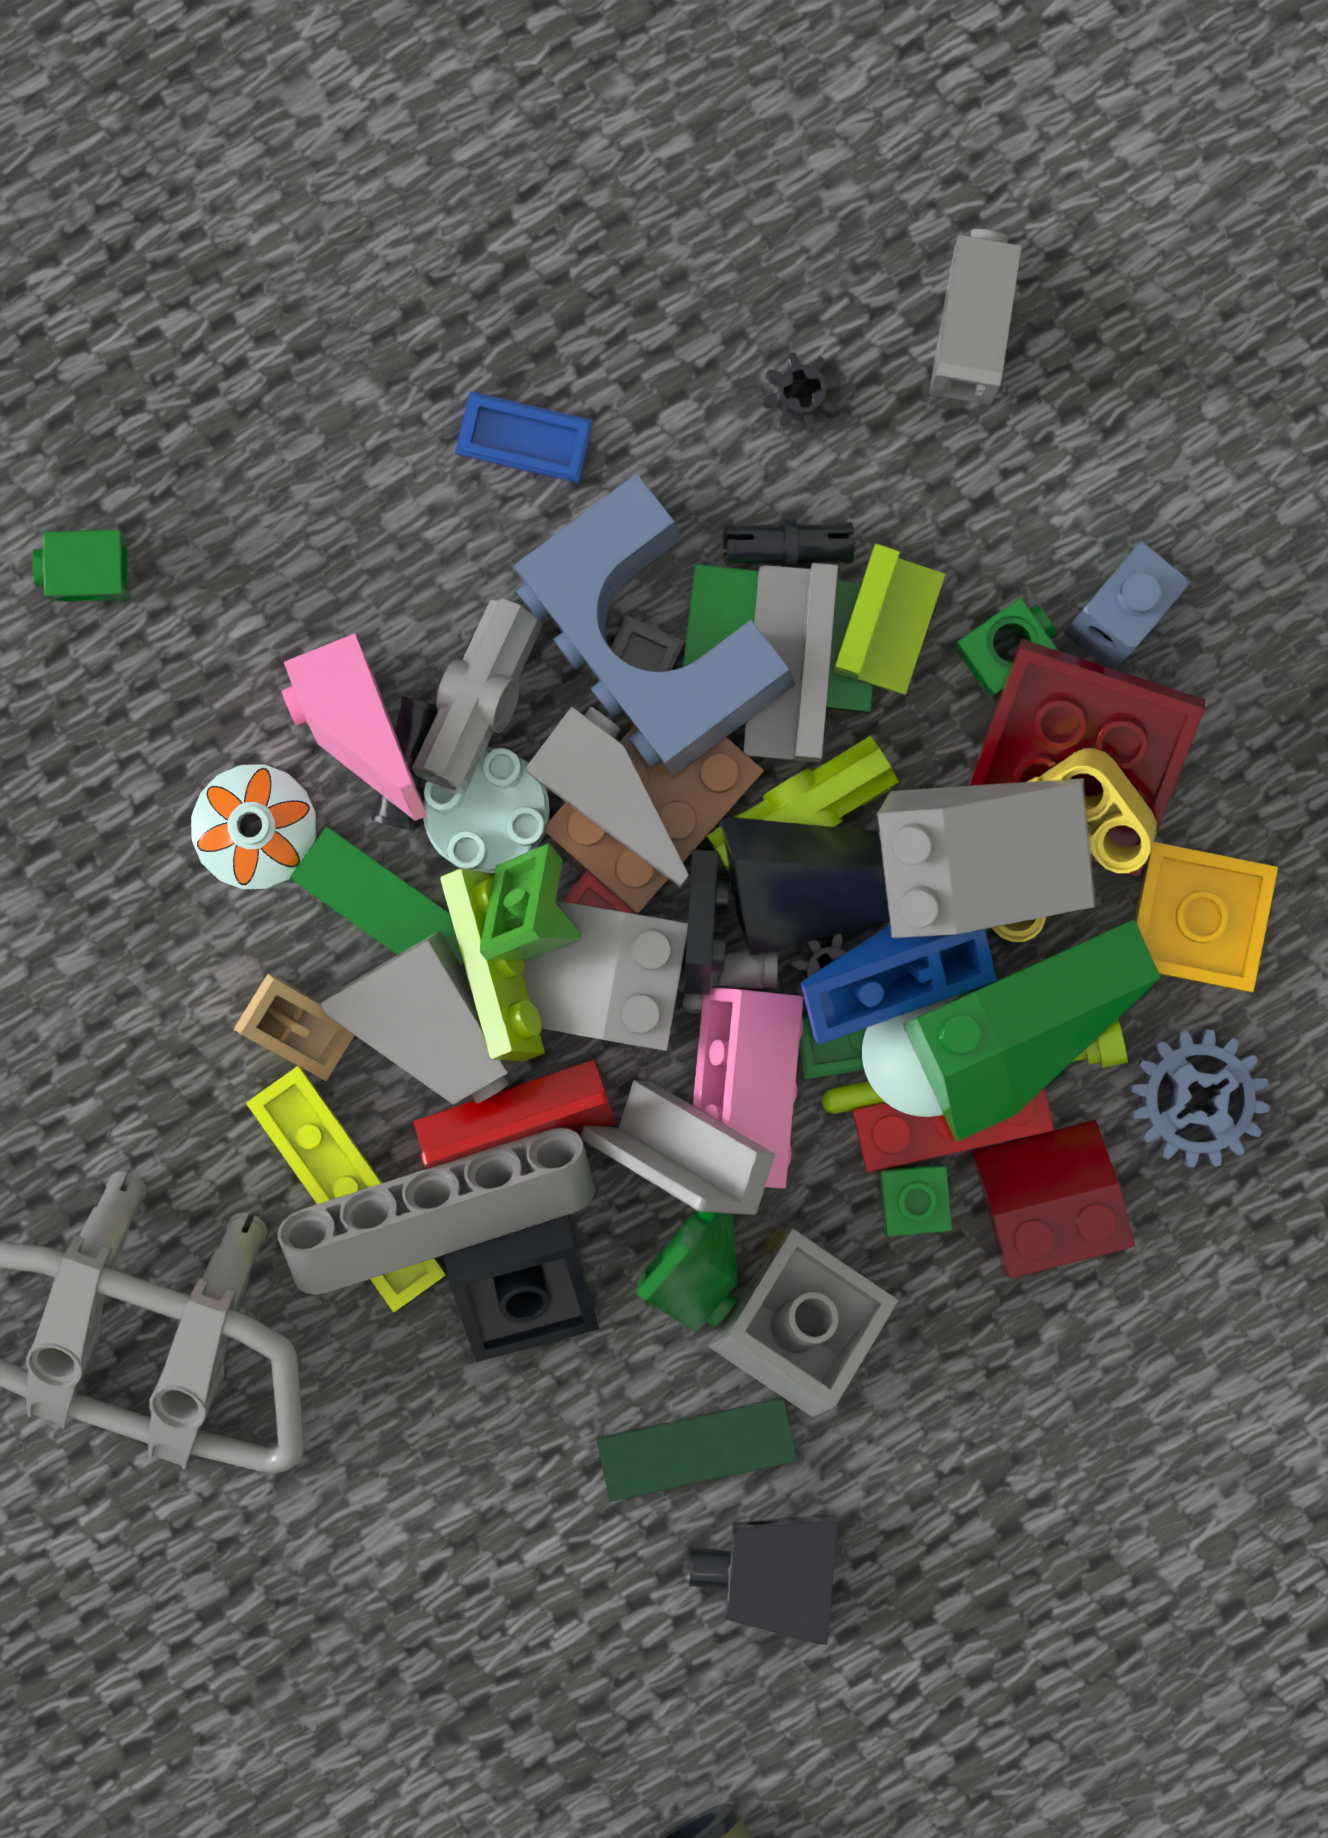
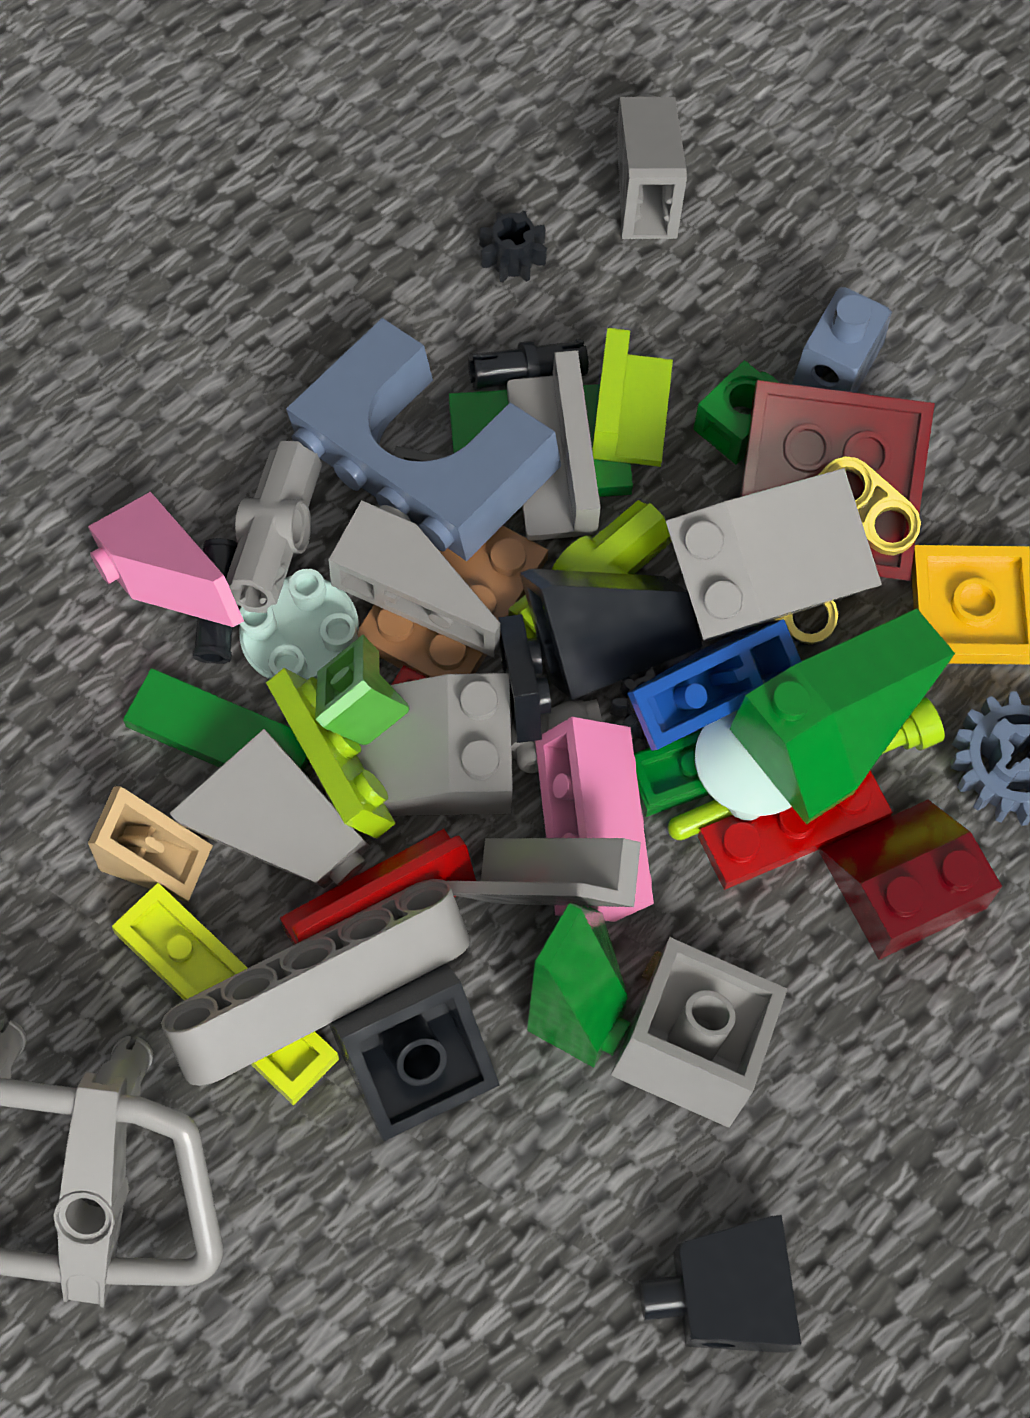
camera: 15 degrees left, 20 degrees down
light aqua dish [192,764,317,889] -> none
blue tile [455,391,594,484] -> none
dark green tile [596,1397,797,1502] -> none
green brick [878,1164,952,1237] -> none

